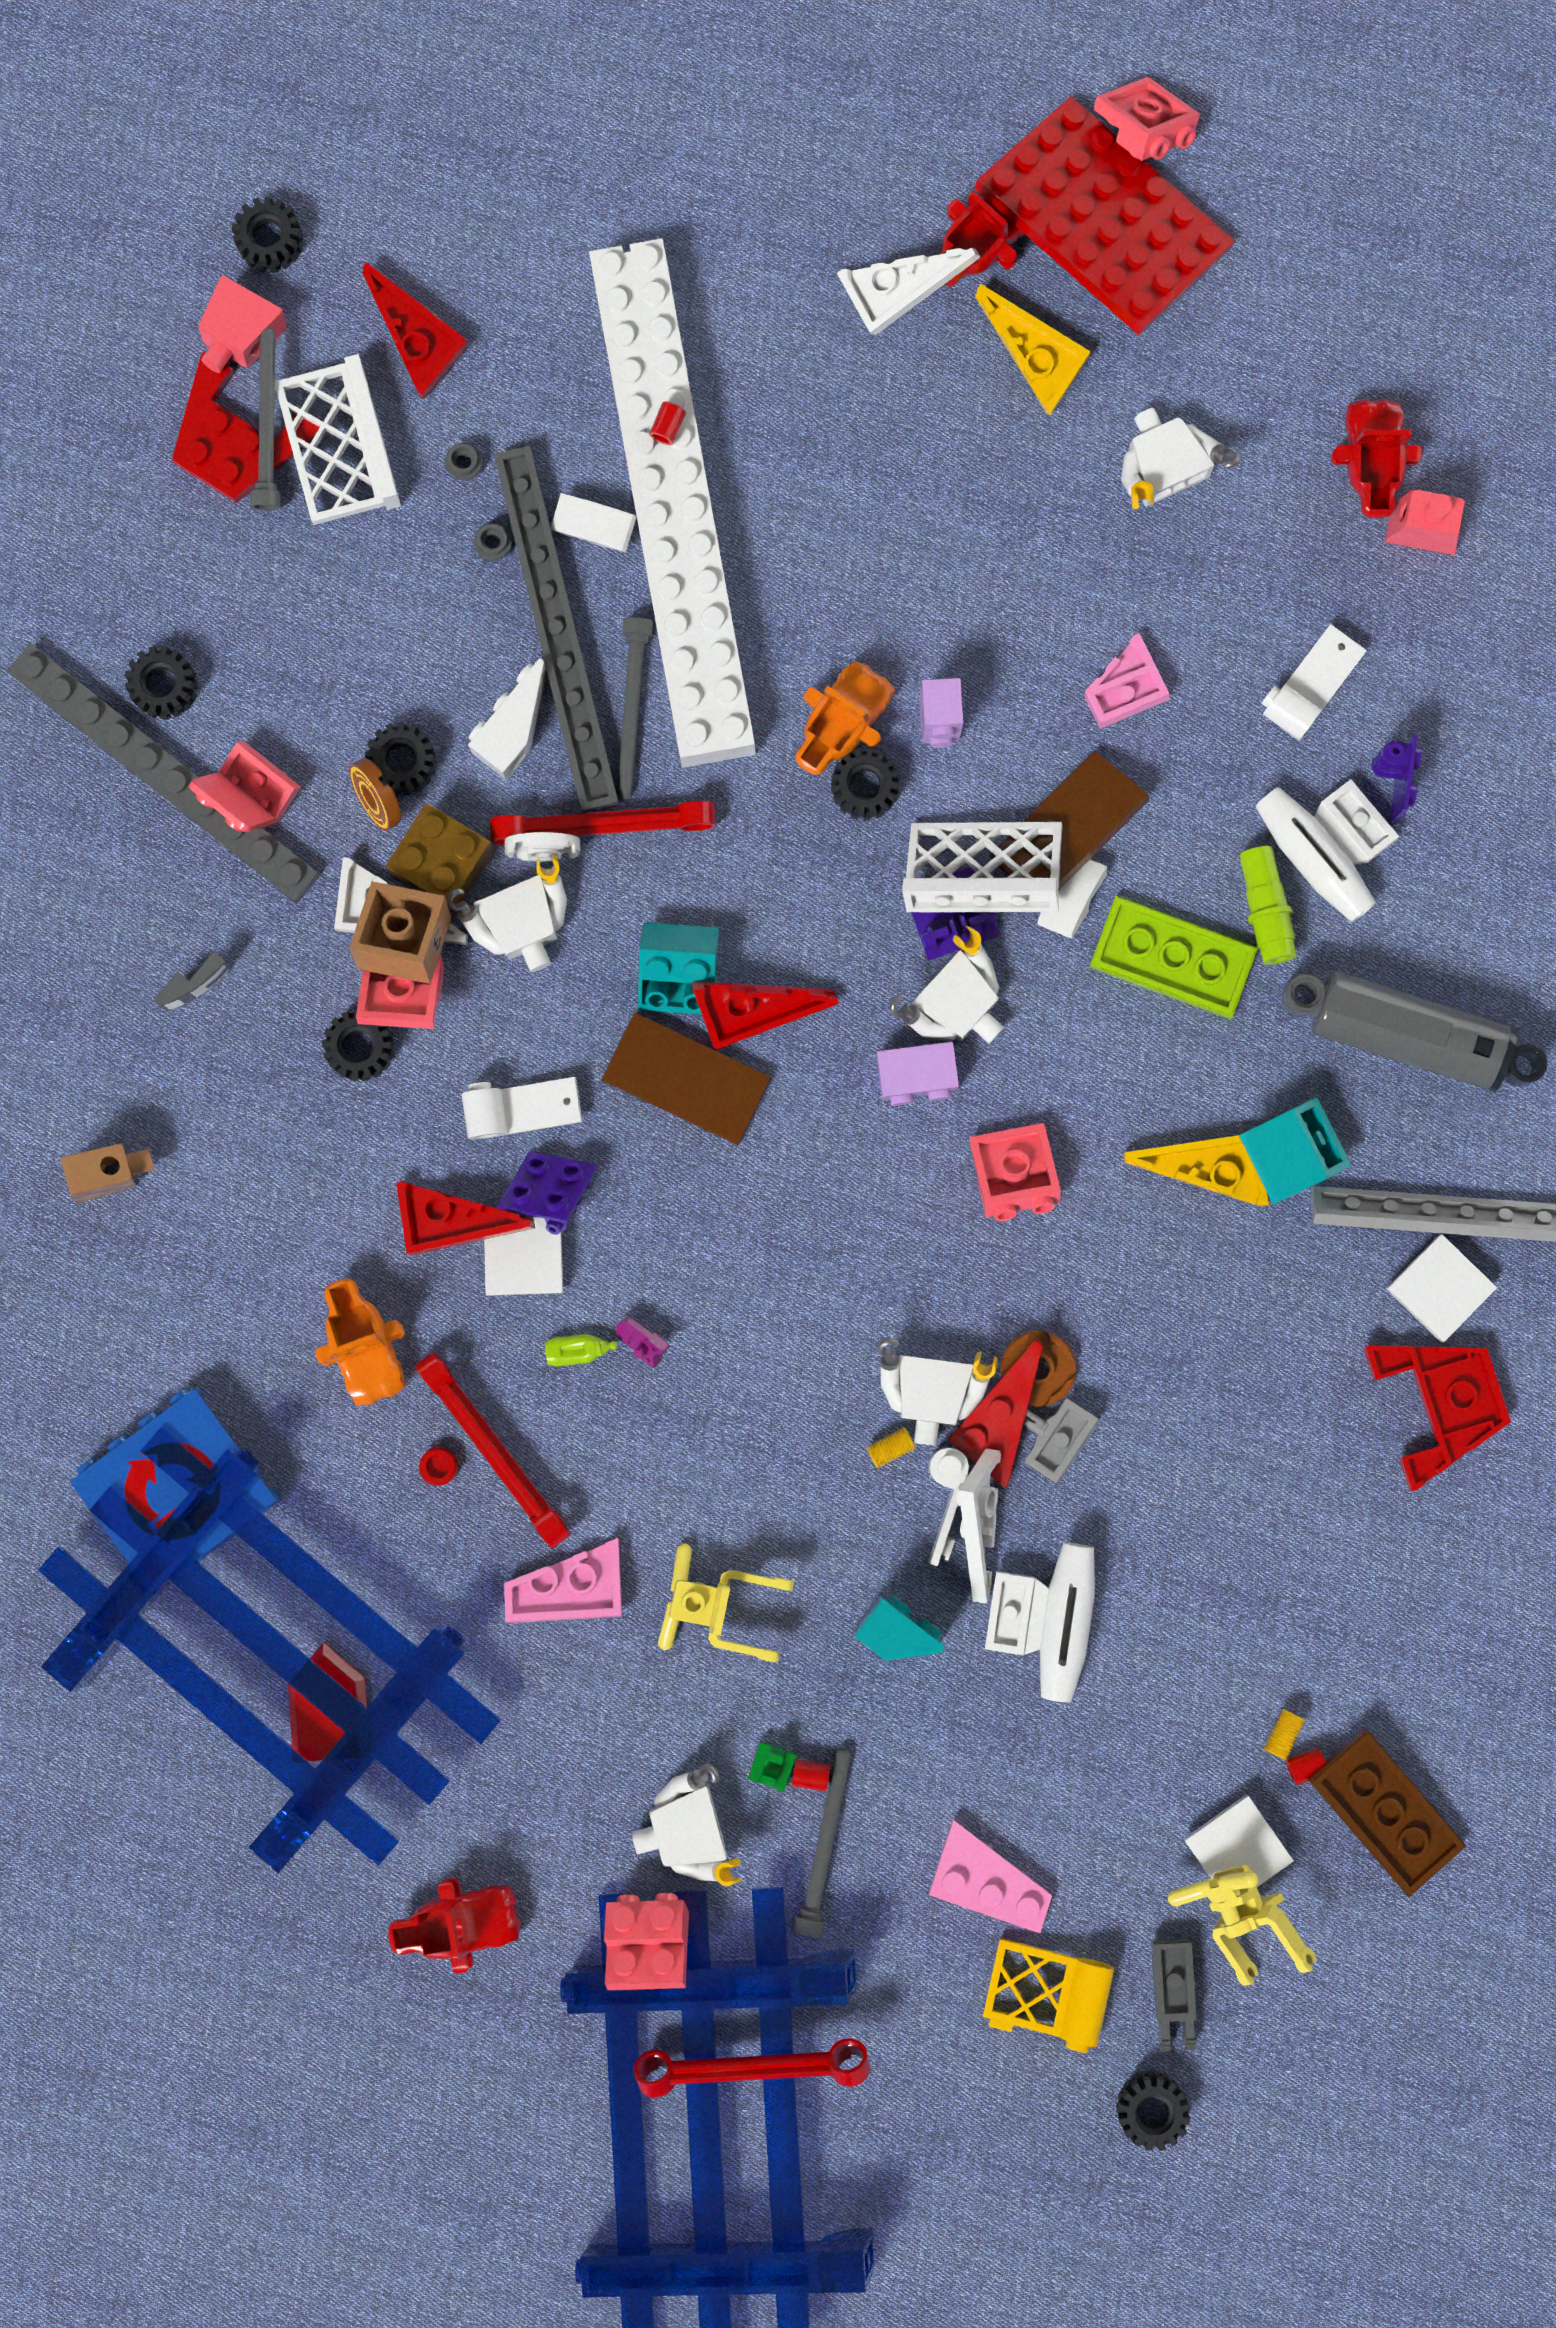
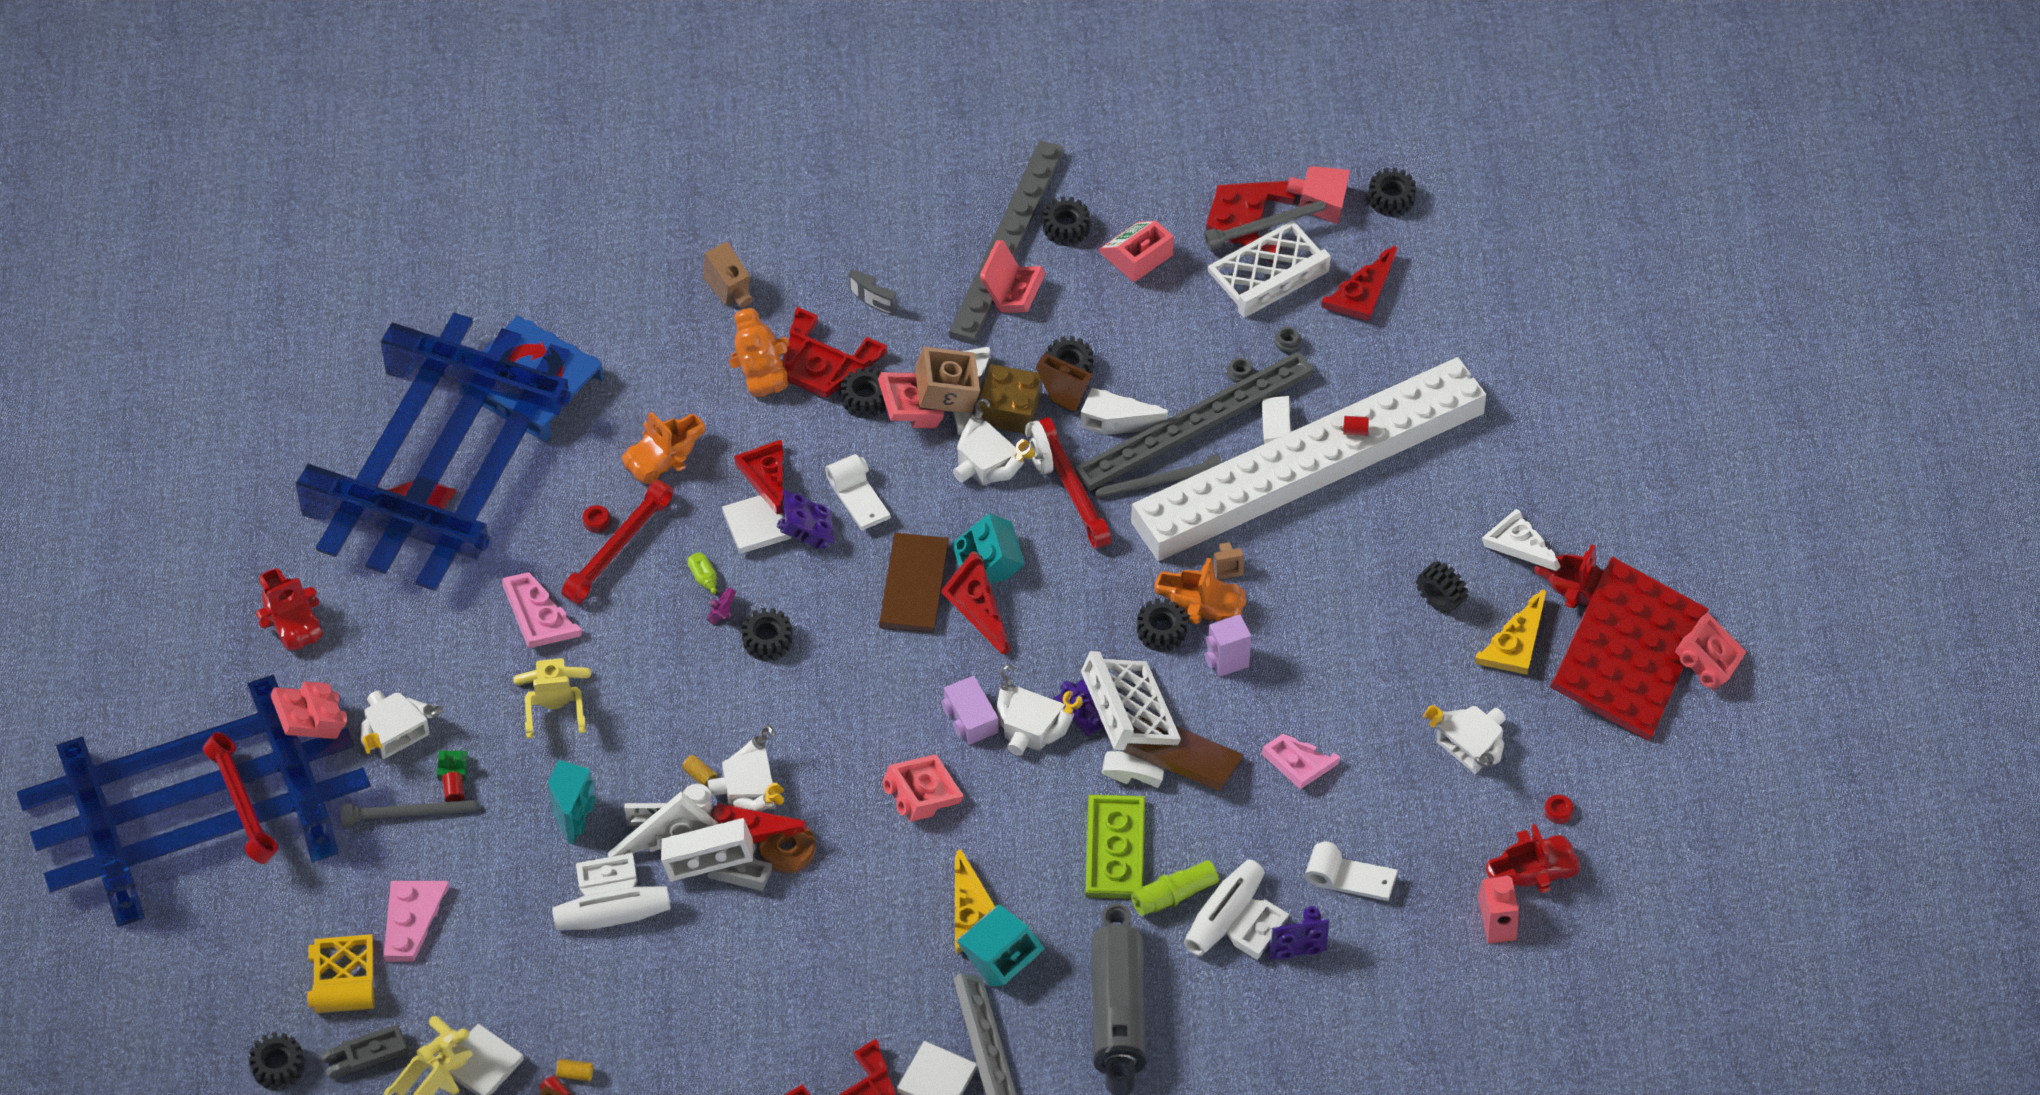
camera: 65 degrees right, 30 degrees down
dark orange tile [349,758,401,832] -> none
none -> white brick [661,818,753,882]
none -> orange piece [728,308,790,397]
none -> black tyre [742,608,793,661]
none -> red wing [782,307,888,398]
none -> reddish brown slope [1036,352,1093,412]
none -> coral slope [1099,221,1174,282]
none -> medium nougat tile [1214,542,1244,580]
none -> black tyre [1416,561,1468,614]
none -> red tile [1544,794,1573,824]

